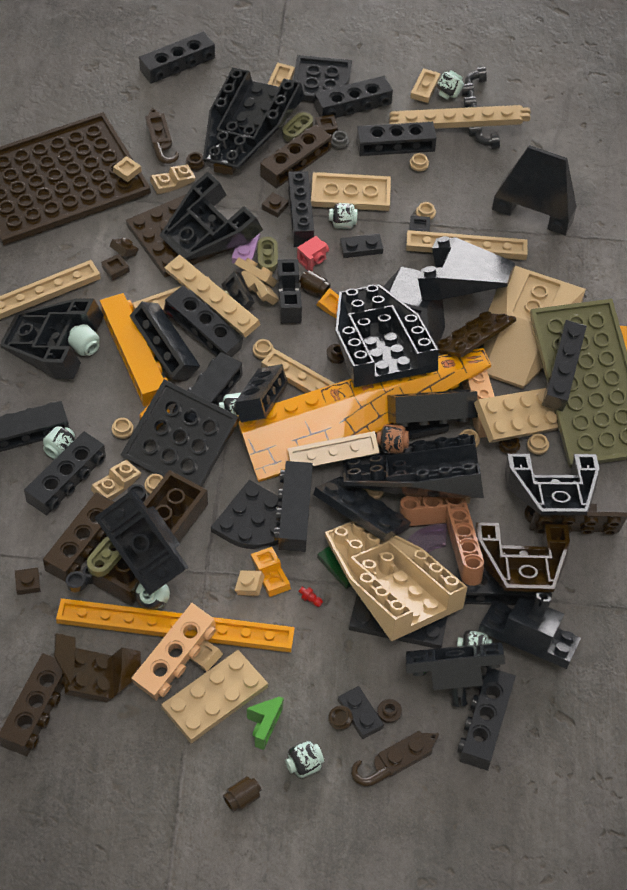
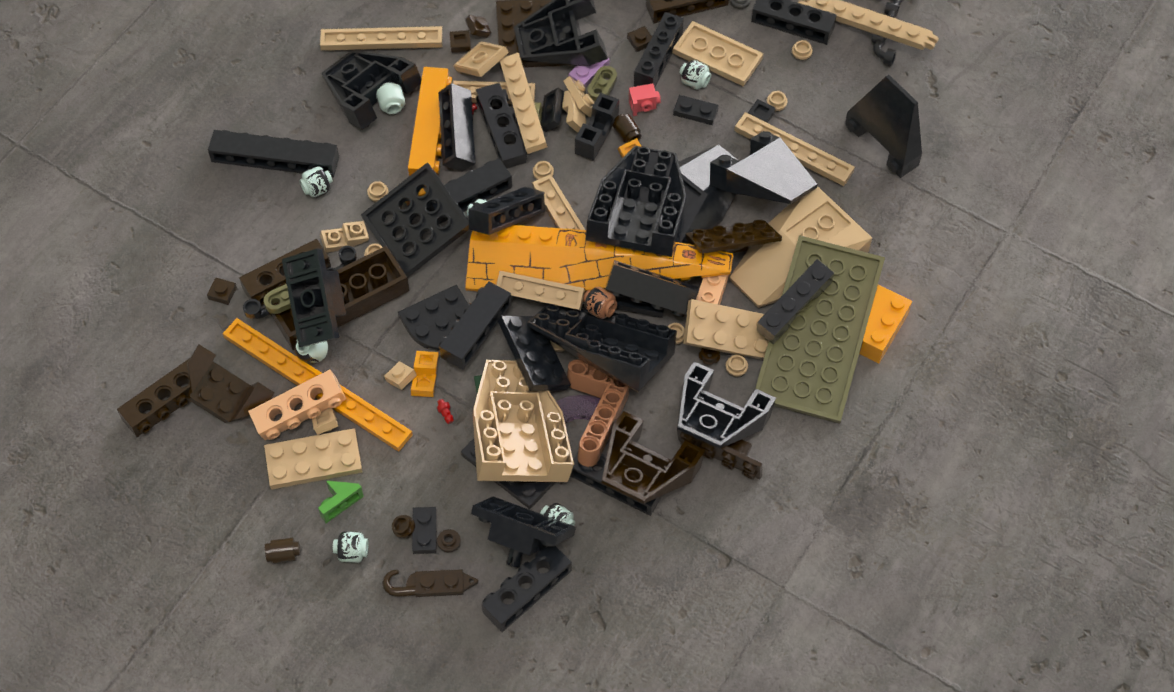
camera: 30 degrees right, 5 degrees up
black brick [24,431,106,516] -> none
black brick [478,592,581,669] -> none
none -> tan tile [454,42,509,77]

